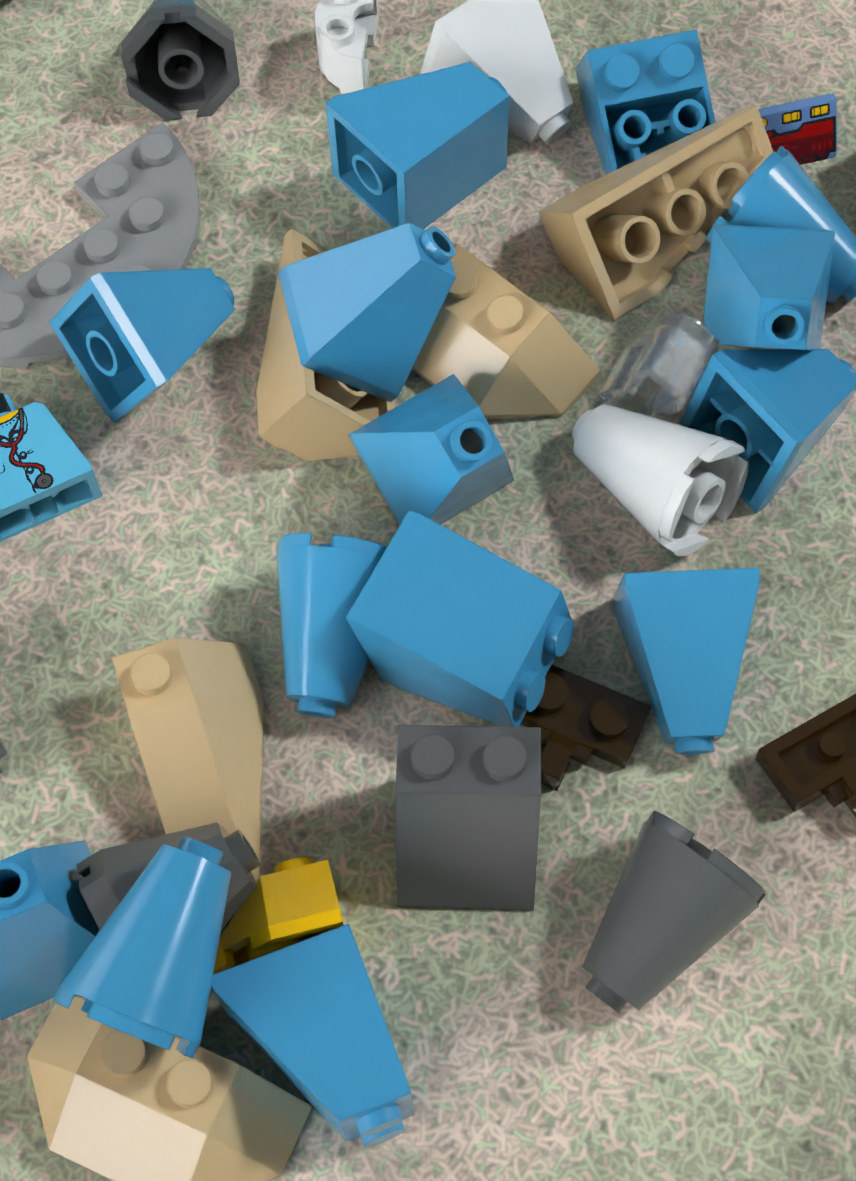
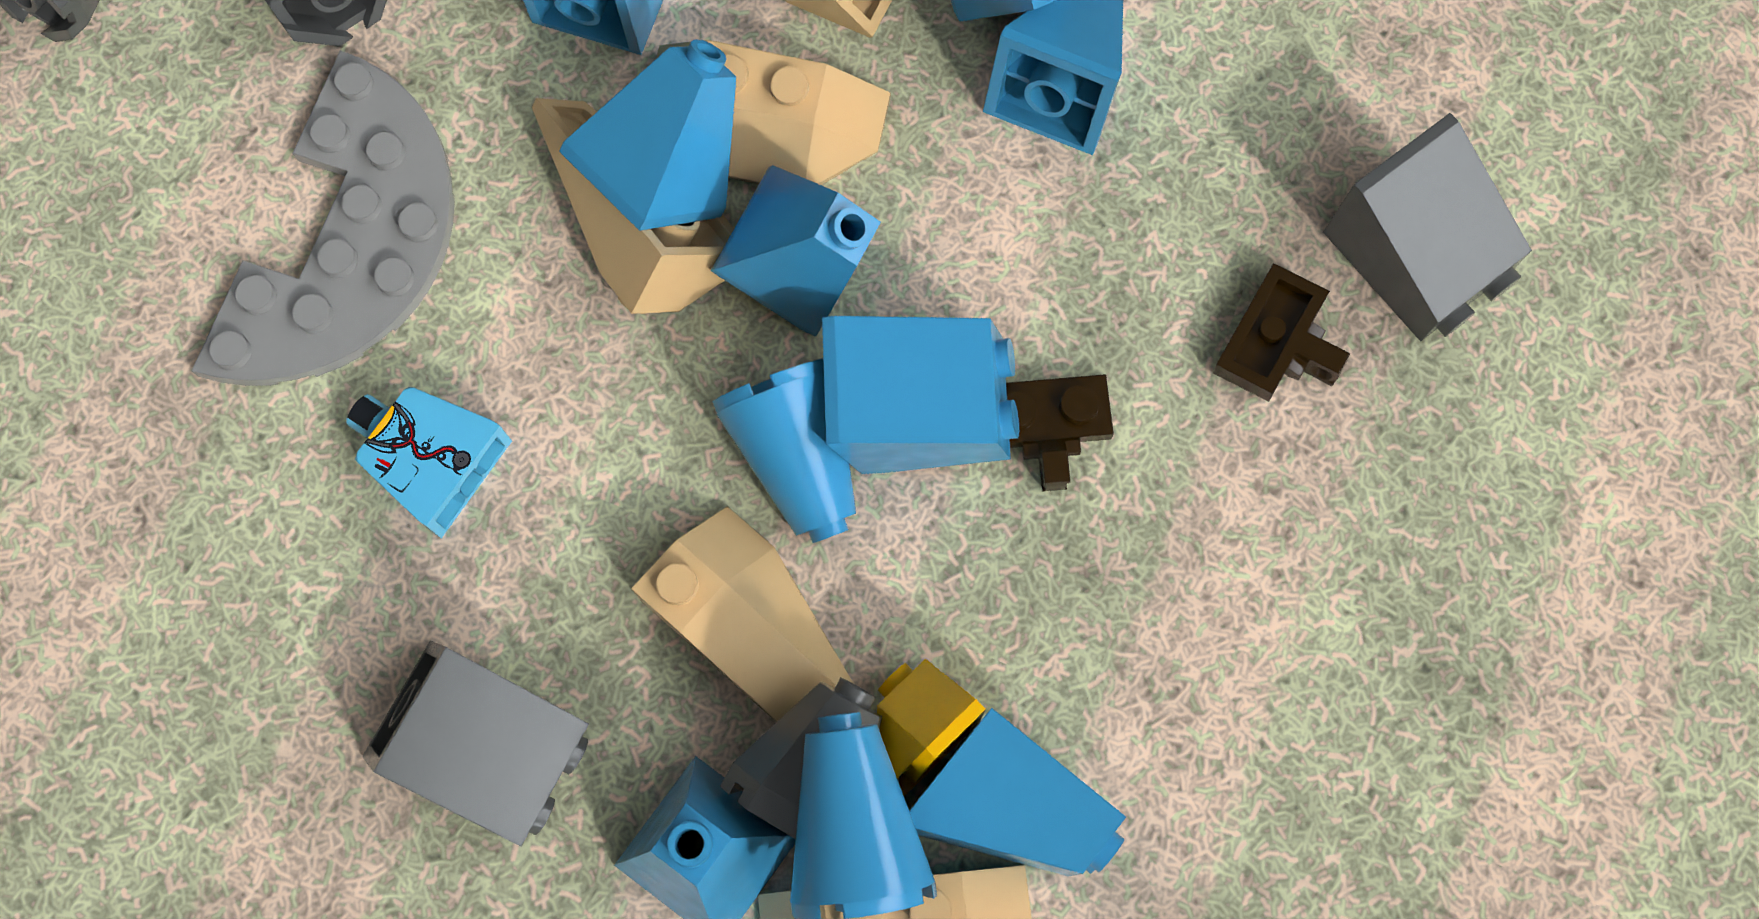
camera: 30 degrees left, 10 degrees up
dark azure slope [49,268,236,423] -> none
dark grey slope [396,725,541,910] -> none
white cone [572,404,748,556] -> none
dark grey cone [582,810,766,1013] -> none
clear brick [593,313,719,418] -> none
dark azure slope [612,568,760,755] -> none

